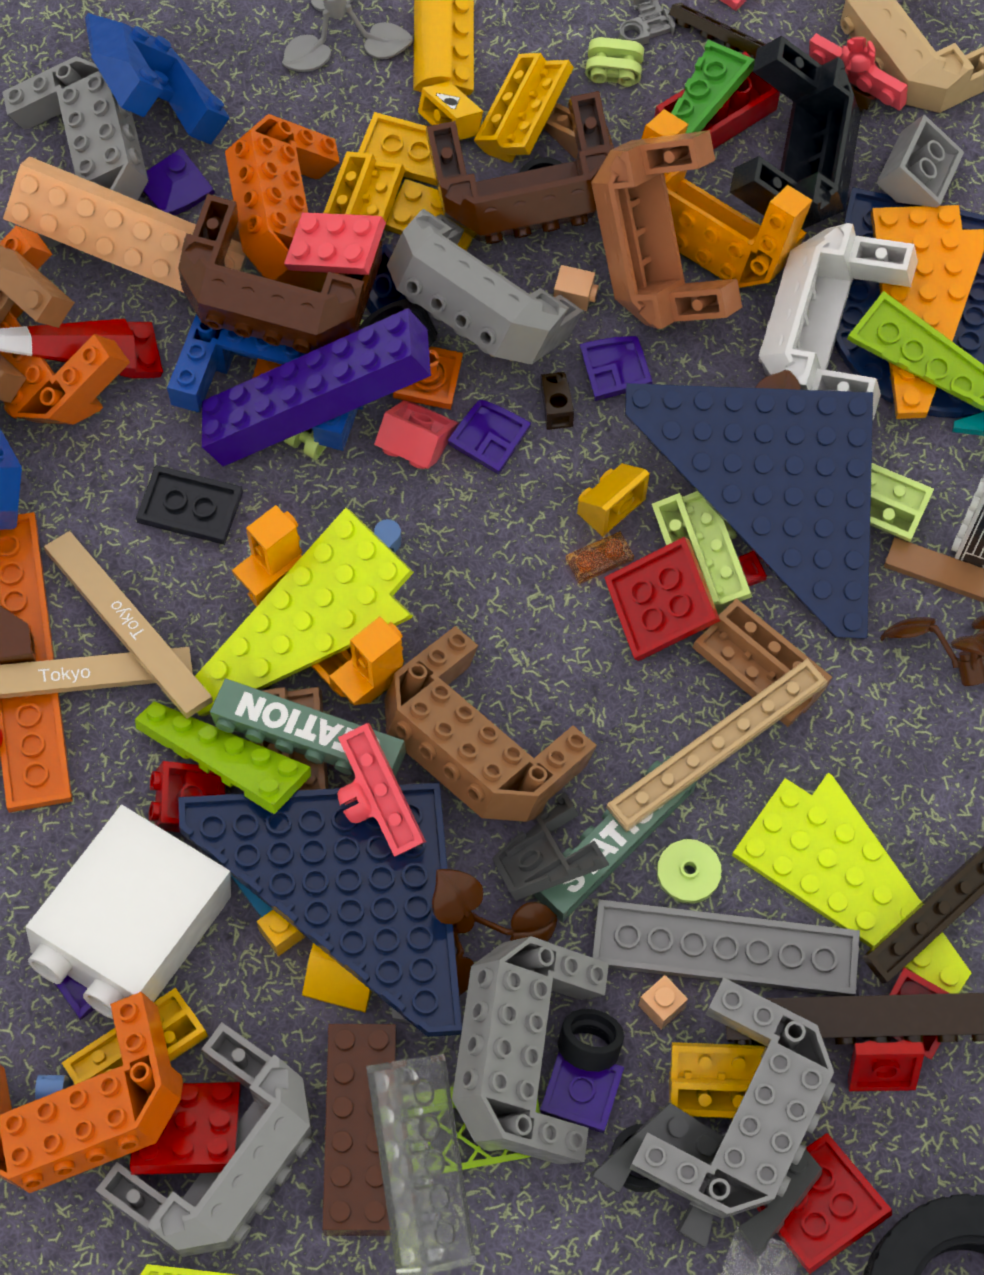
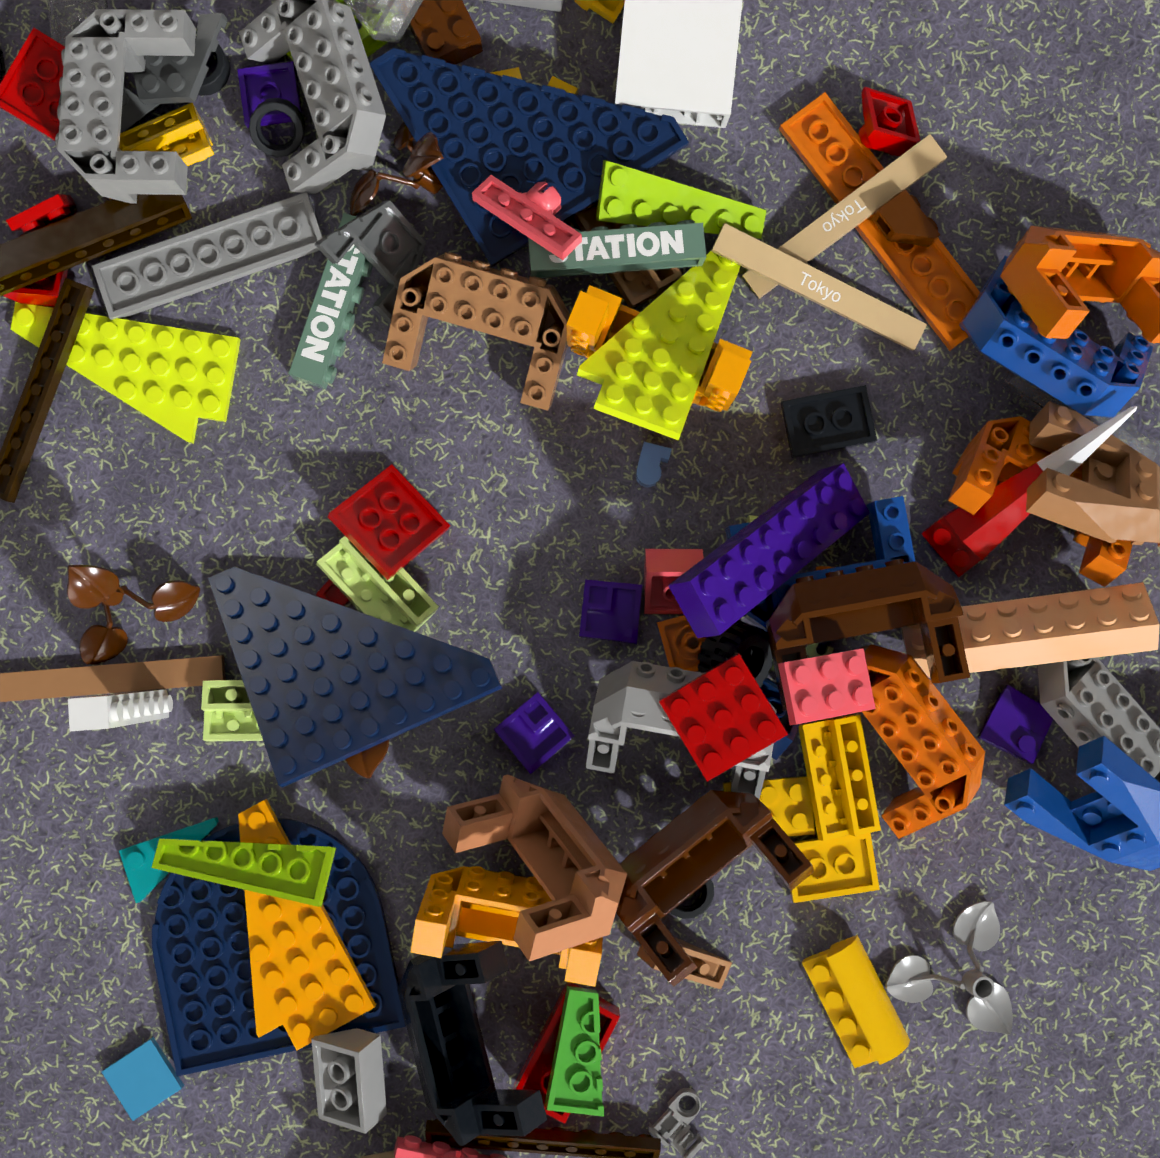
camera: 155 degrees right, 20 degrees up
red plate [149,761,225,833] -> none
yellow brick [418,81,483,140] -> none
yellow brick [474,53,574,163] -> none
dark brown leg [540,372,574,430] -> none
light nougat brick [553,265,599,311] -> none
clear orange plate [565,531,634,584] -> none
yellow slope [577,463,650,537] -> none
yellowish green brick [585,37,644,87] -> none
tan tile [606,658,828,832] -> none
light nougat brick [638,975,688,1030] -> none
yellowish green plate [657,839,721,904] -> none
medium nougat brick [692,598,832,727] -> none
white wedge [759,223,918,420] -> none
none -> red plate [659,653,788,782]

